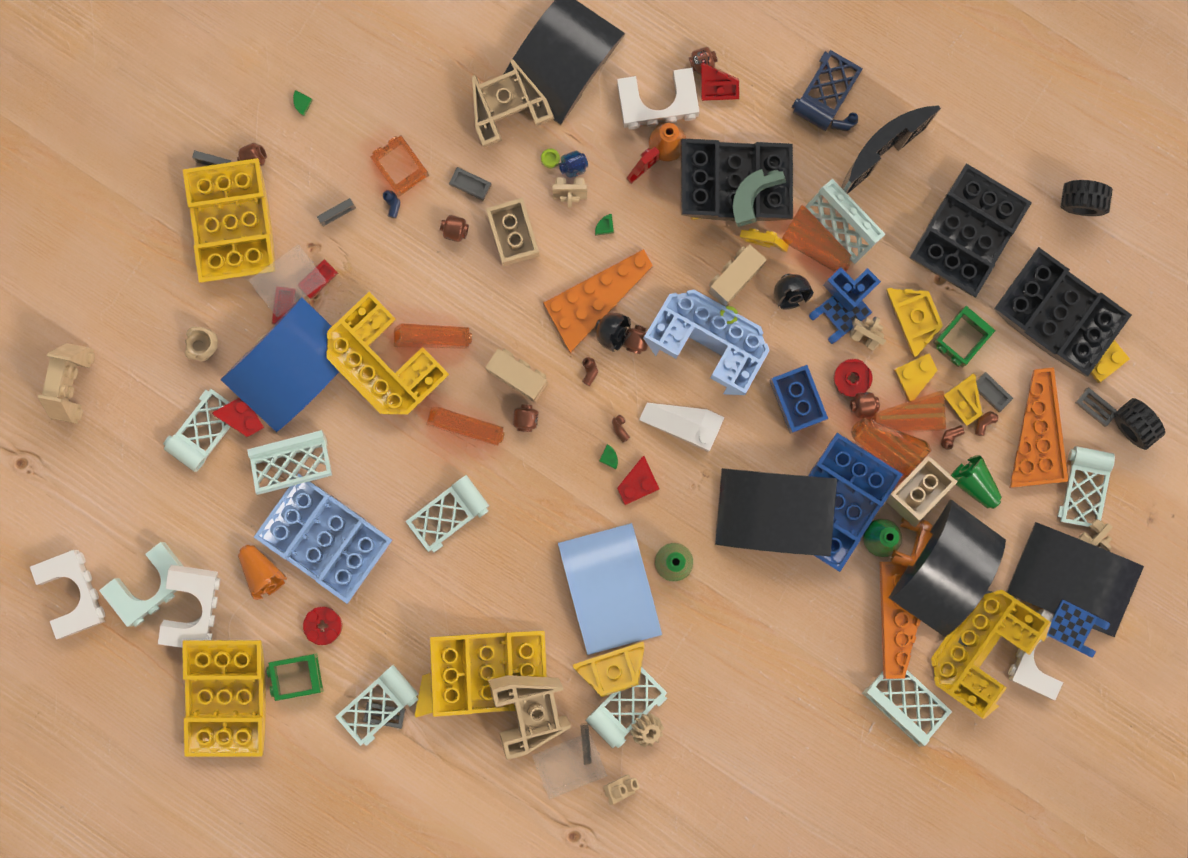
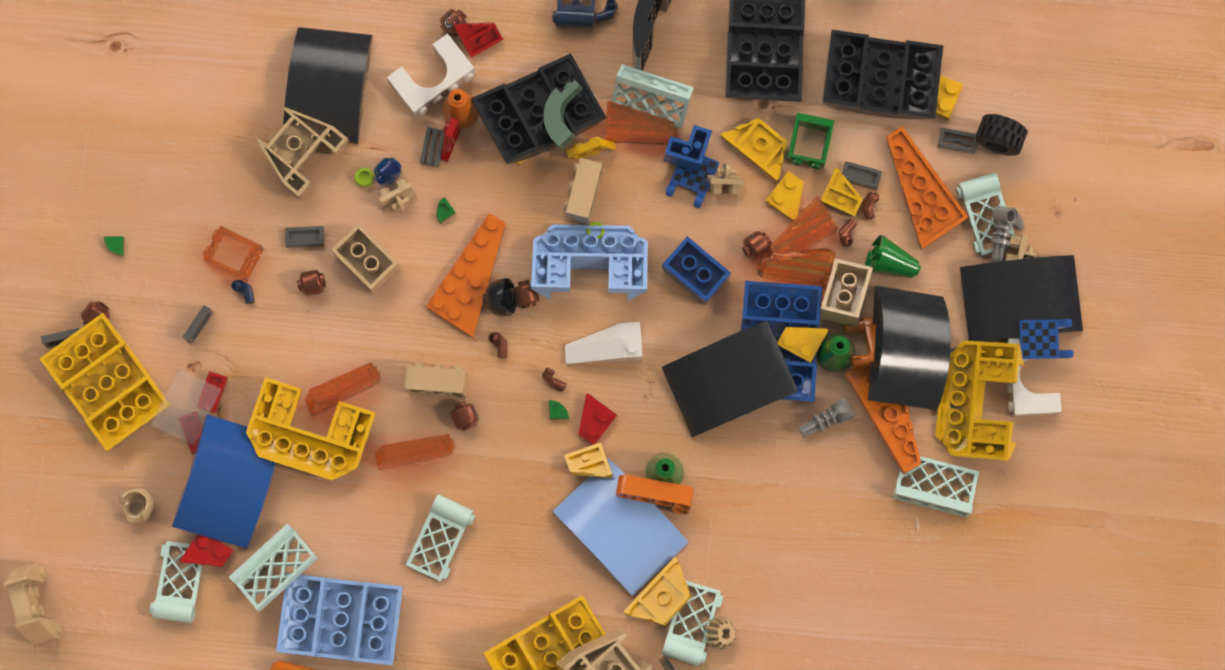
camera: 30 degrees left, 5 degrees down
black cylinder [774,274,814,310] -> none
red plate [833,359,873,398] -> none
none -> dark grey tile [420,126,445,167]
none -> yellow wing [564,443,613,478]
none -> orange beam [615,475,694,514]
none -> yellow wing [777,327,828,363]
none -> light grey piece [799,398,855,437]
none -> light grey piece [990,206,1024,262]

